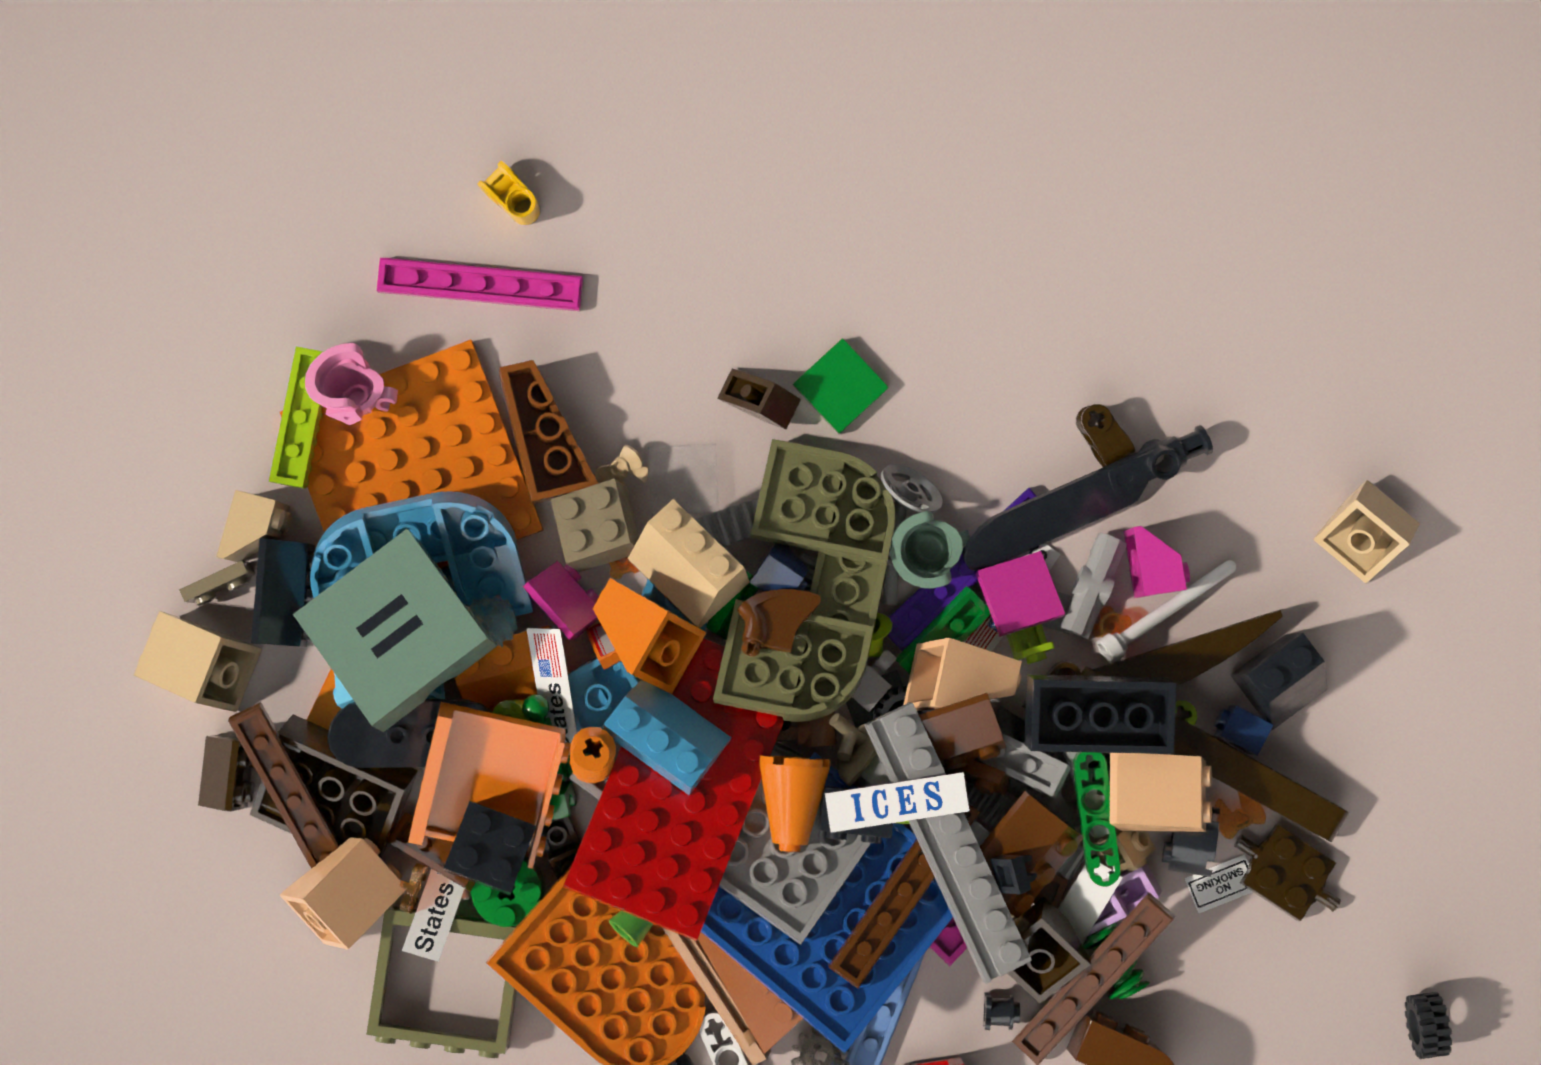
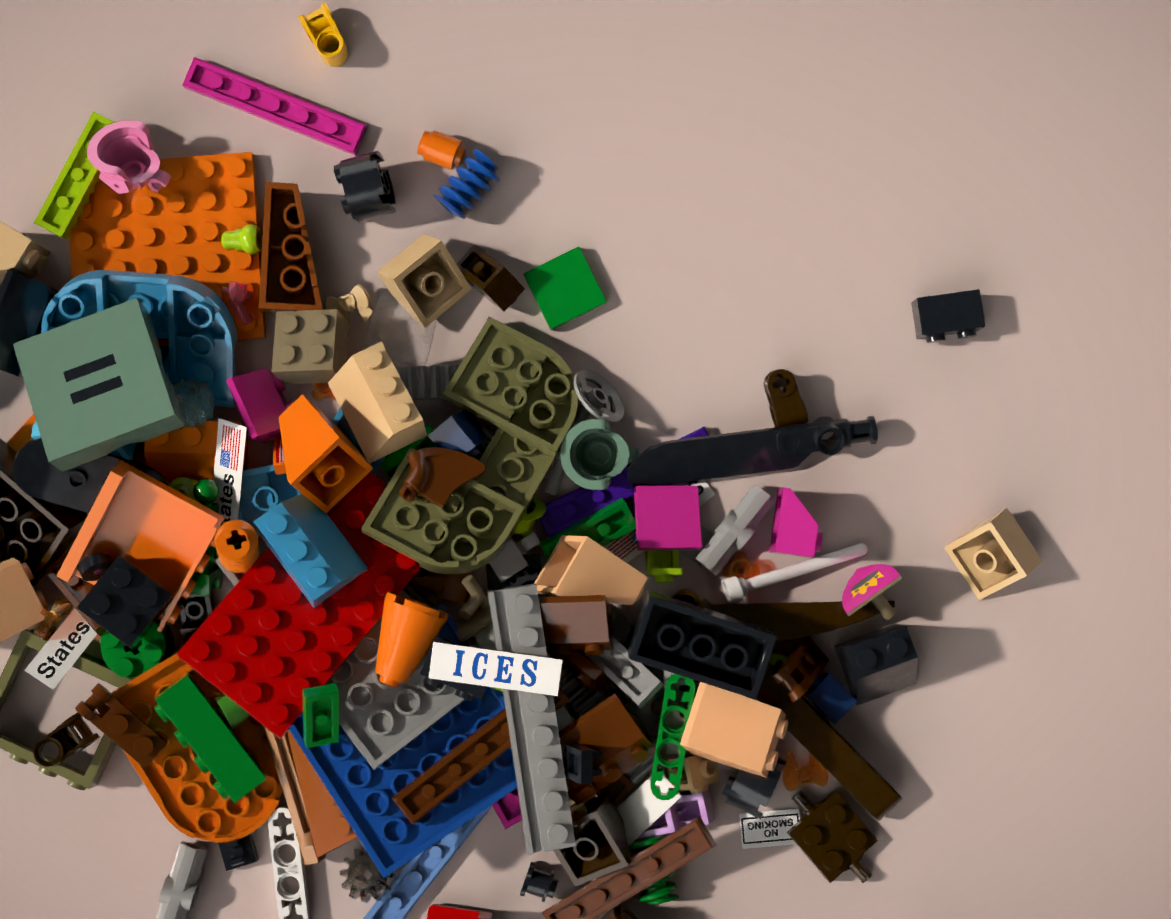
camera: 20 degrees right, 0 degrees up
none -> dark brown piece [33,712,100,767]
none -> reddish brown plate [75,683,167,768]
none -> black tile [78,553,112,581]
none -> green brick [154,672,267,803]
none -> lime piece [221,224,263,254]
none -> clear pink plate [222,281,254,326]
none -> green plate [302,683,339,748]
none -> black brick [334,151,396,222]
none -> tan slope [377,233,472,328]
none -> orange brick [417,130,466,170]
none -> blue piece [433,148,500,219]
none -> reddish brown plate [771,636,829,702]
none -> shield [842,564,902,620]
none -> black brick [911,289,985,343]

